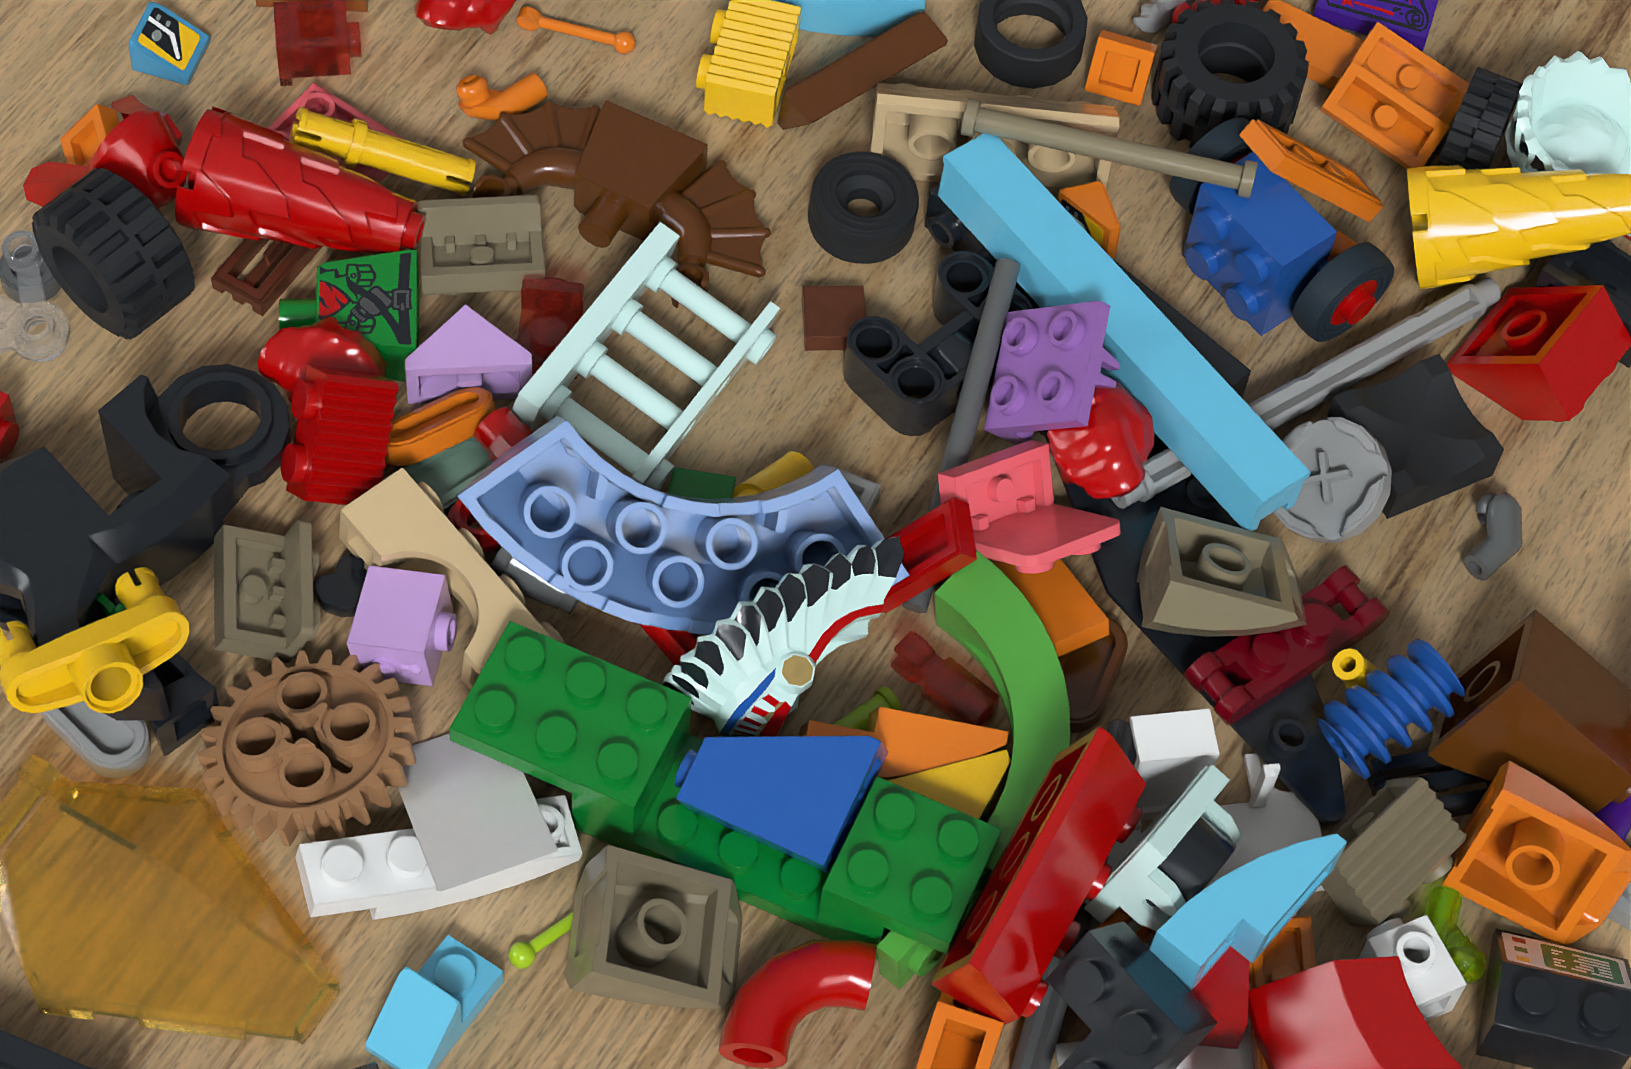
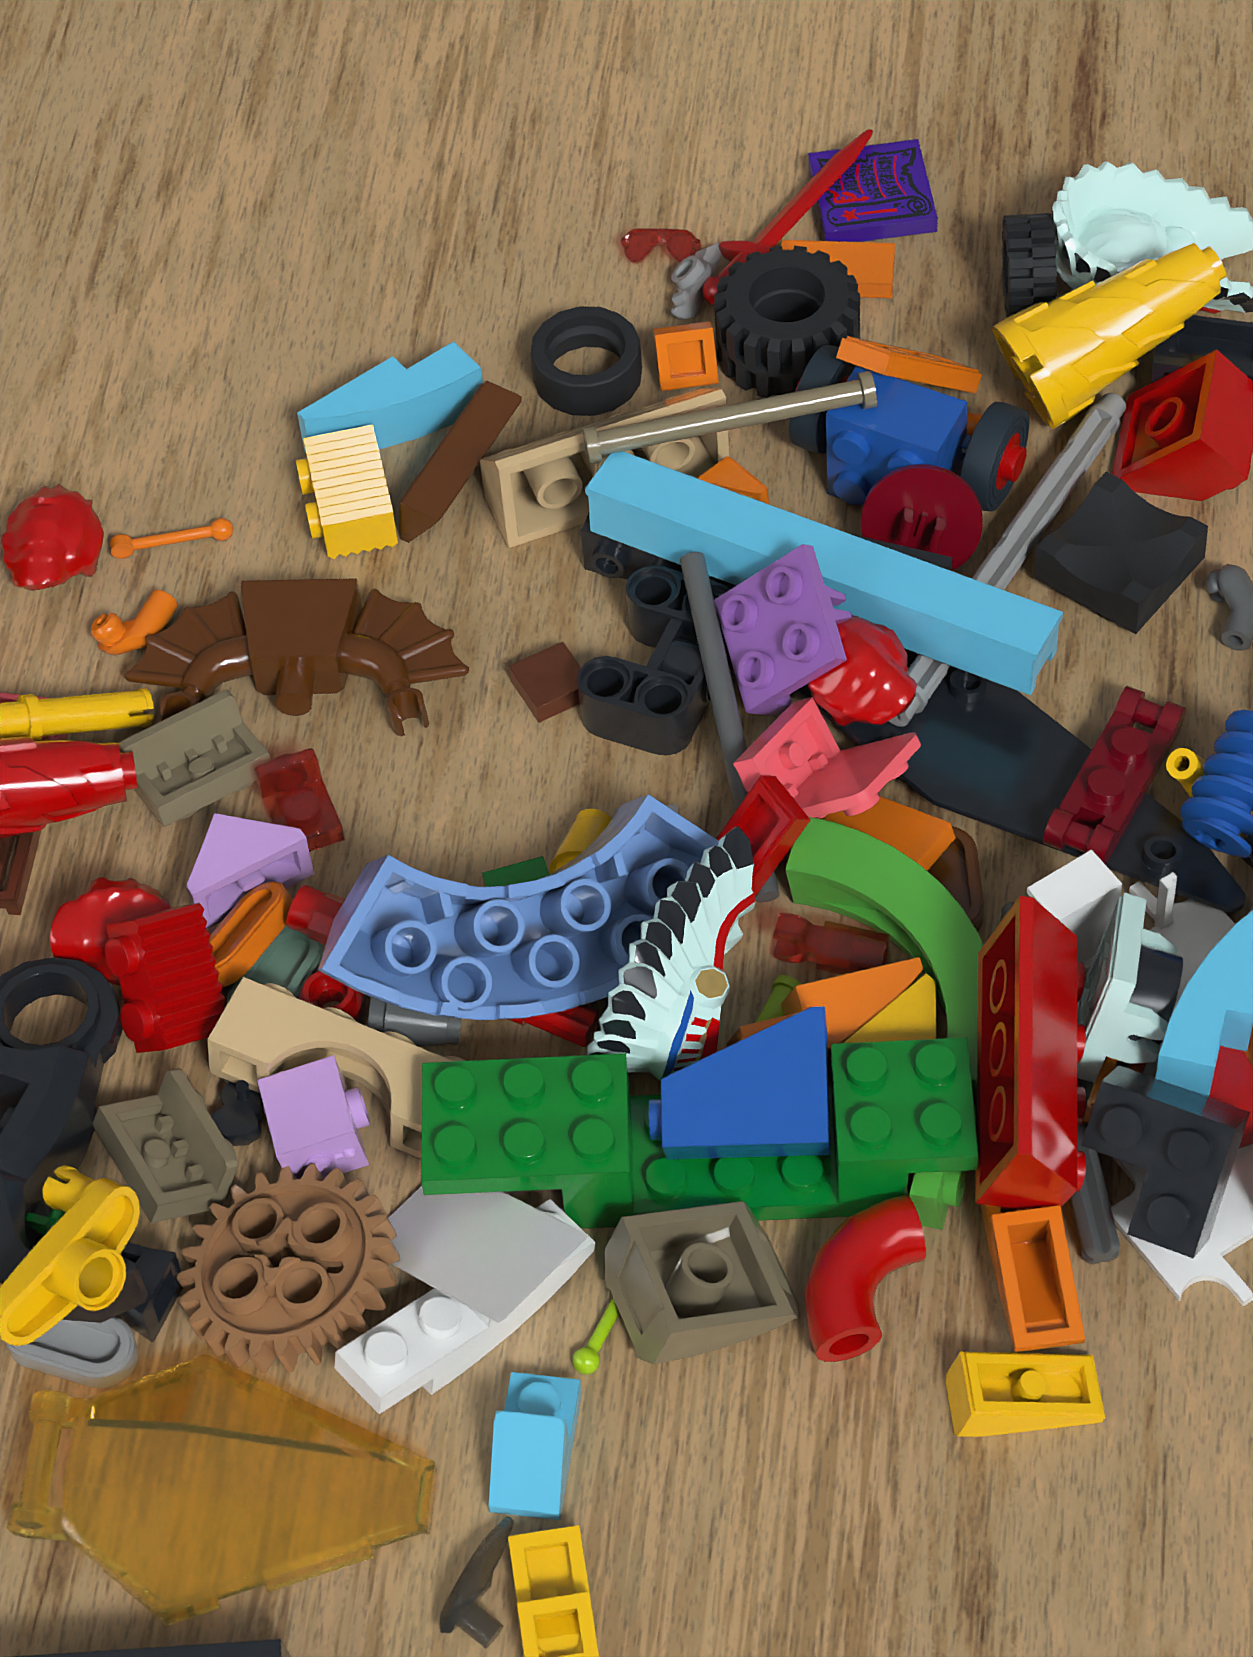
camera: 15 degrees left, 5 degrees down
torso [279,250,419,382] -> none
light aqua fence [512,222,780,491] -> none
black tyre [808,152,919,264] -> none
dark tan slope [1136,507,1307,636] -> none
light grey tile [1273,417,1392,543] -> none
orange slope [1319,22,1469,169] -> none
none -> dark red piece [861,464,983,571]

